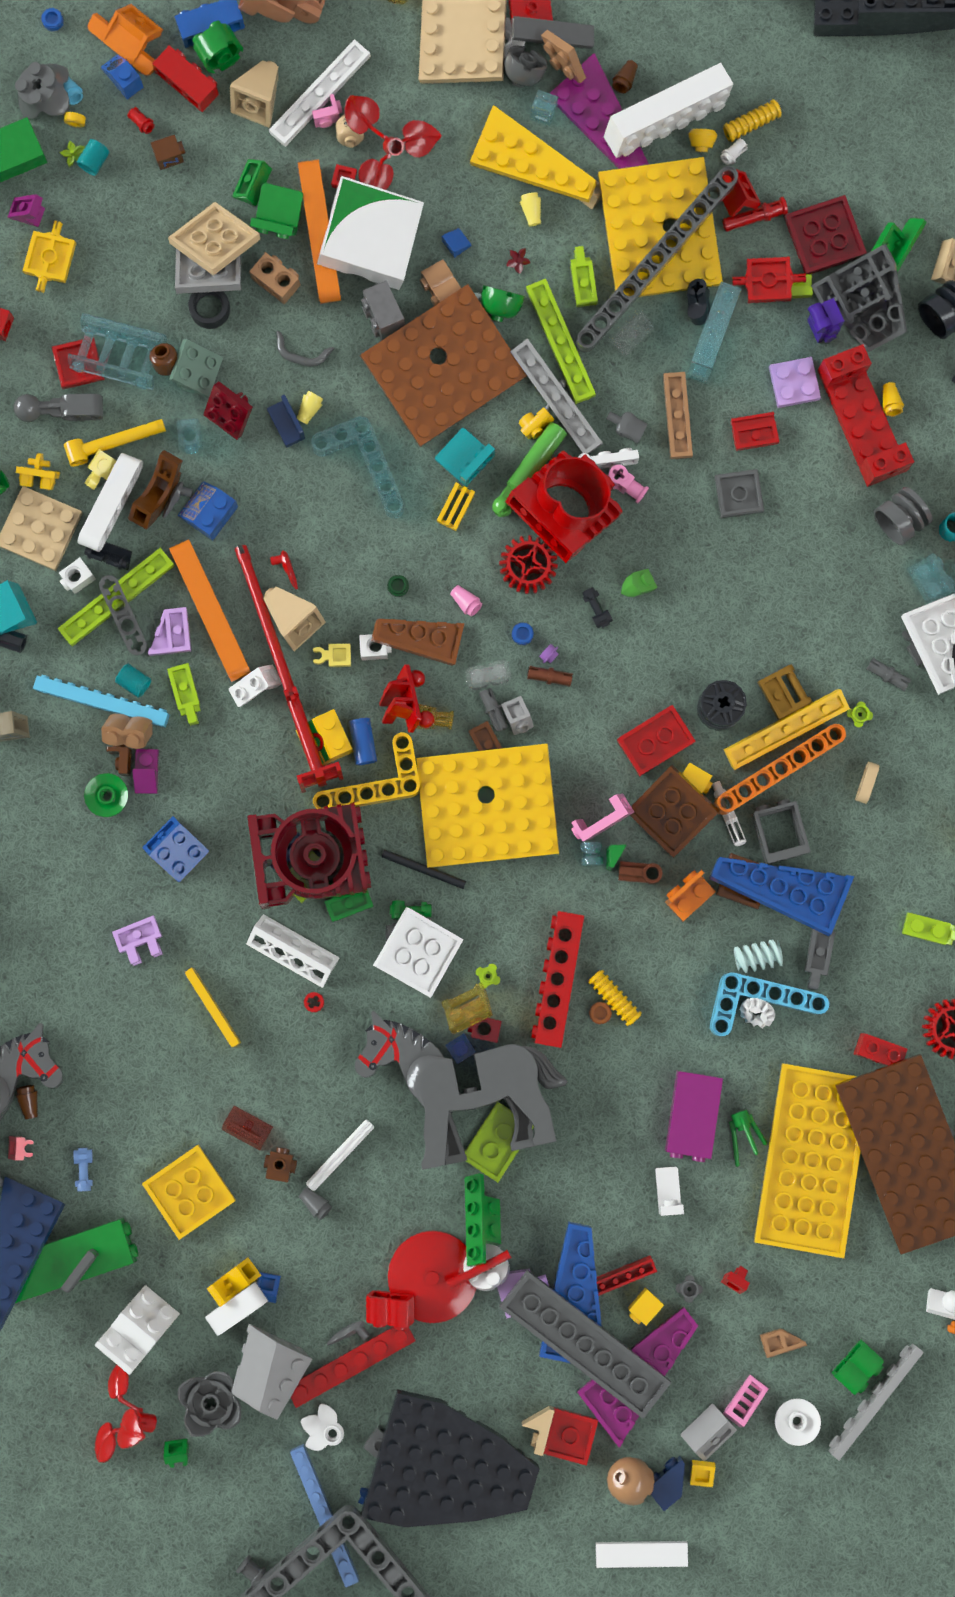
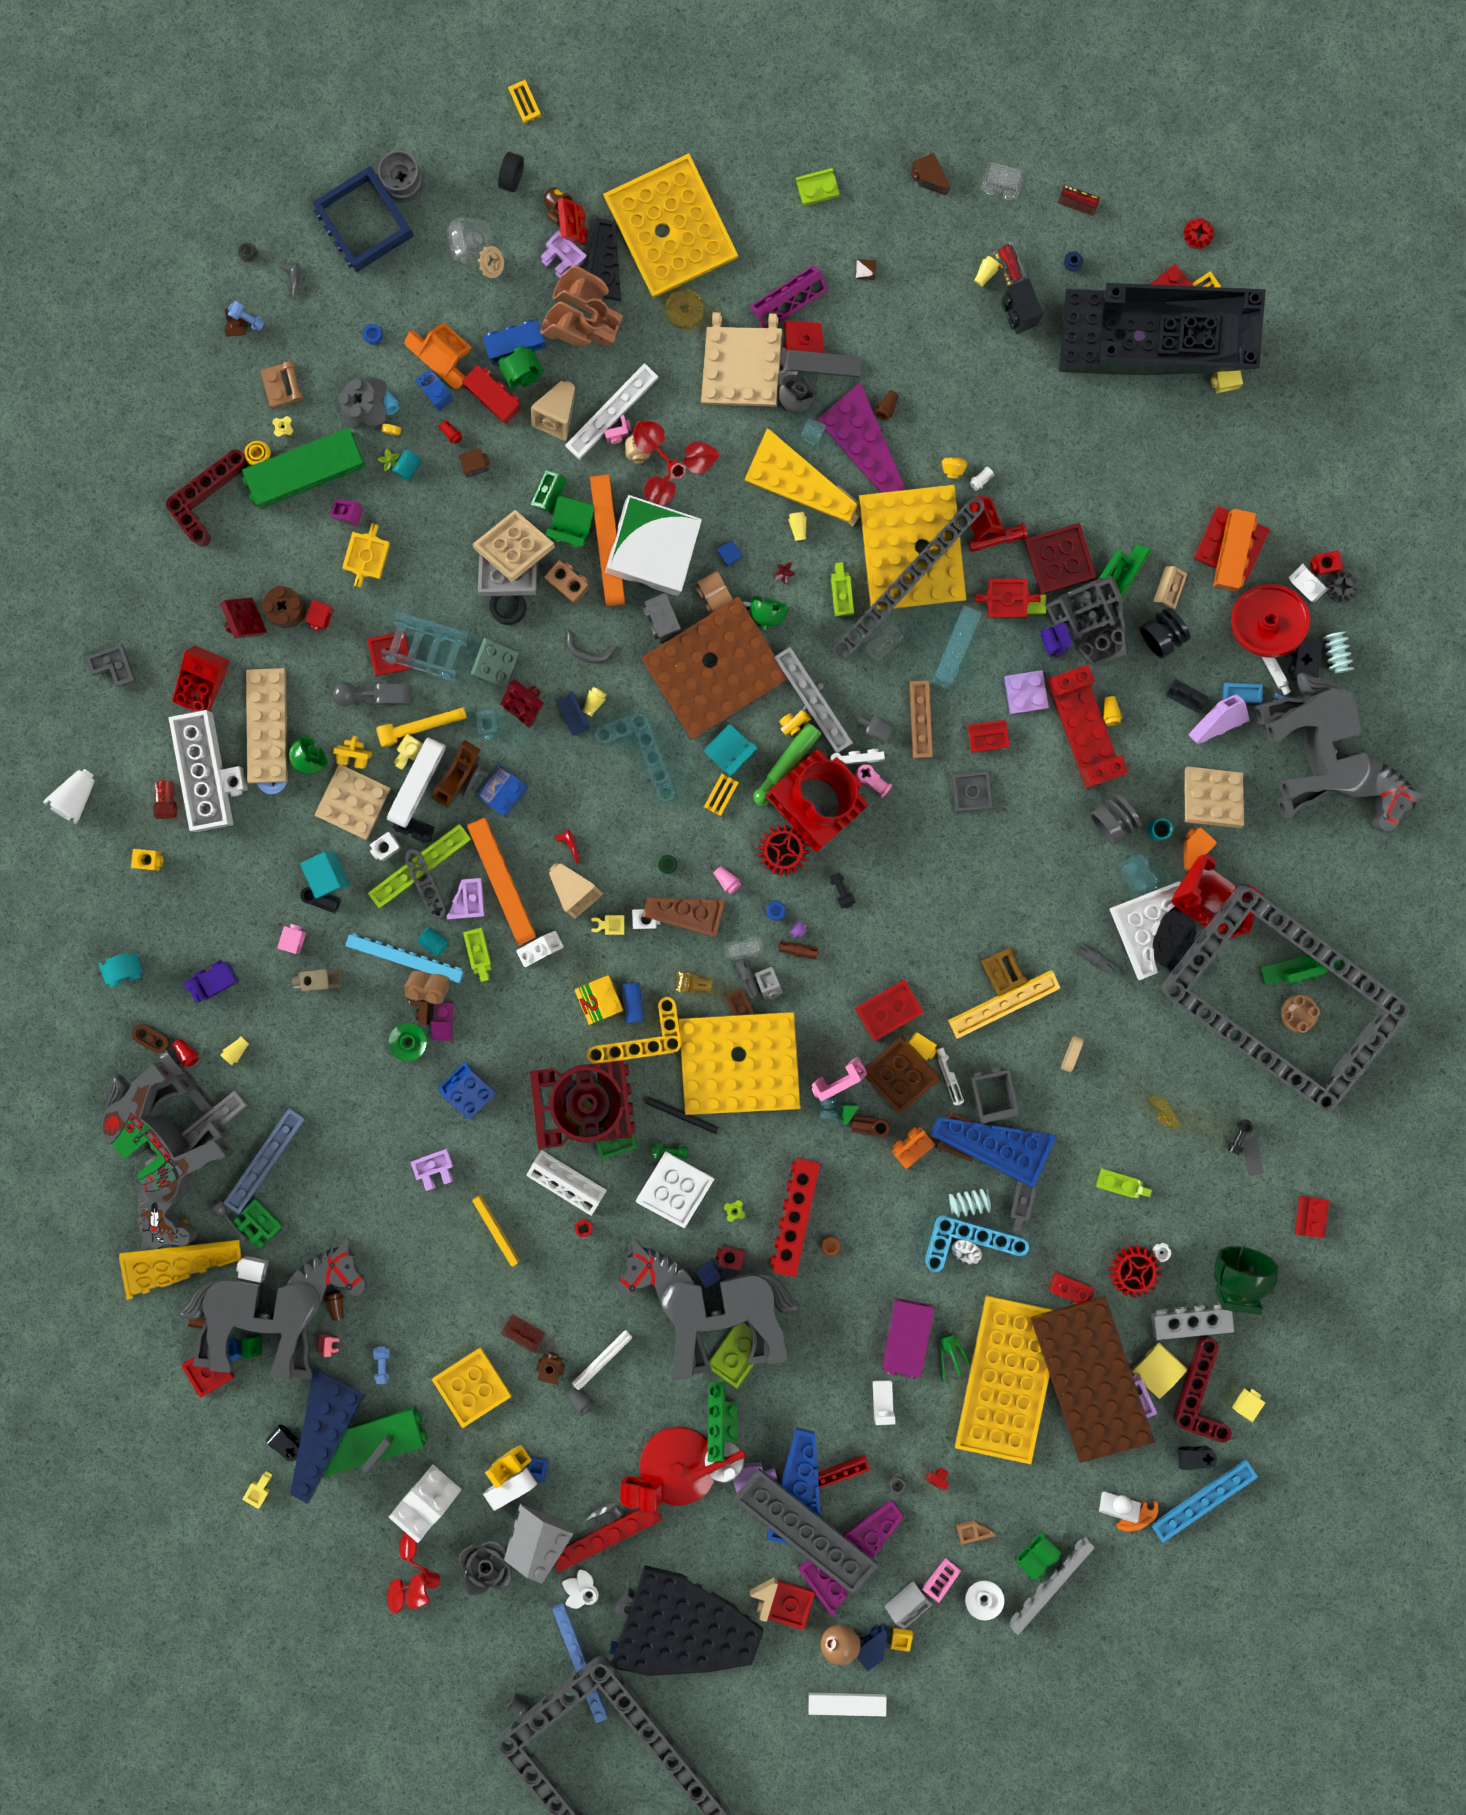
camera: 10 degrees right, 5 degrees up
reddish brown head [149,343,178,376] -> none
green tile [163,1439,189,1468] -> none
red piece [234,545,344,793] -> none
red tile [331,164,357,189] -> none
red piece [379,664,434,733] -> none
clear yellow plate [441,982,493,1035] -> none
lime plate [526,279,596,404] -> none
medium nougat plate [541,30,586,83] -> none
yellow piece [588,970,642,1026] -> none
white brick [604,63,734,158] -> none
bright green plate [621,569,657,597] -> none
yellow brick [628,1287,664,1326] -> none
black piece [687,279,710,326] -> none
black wheel [697,680,747,731] -> none
orange beam [713,724,846,815] -> none
yellow piece [723,99,782,142] -> none
lime plate [847,702,873,728] -> none

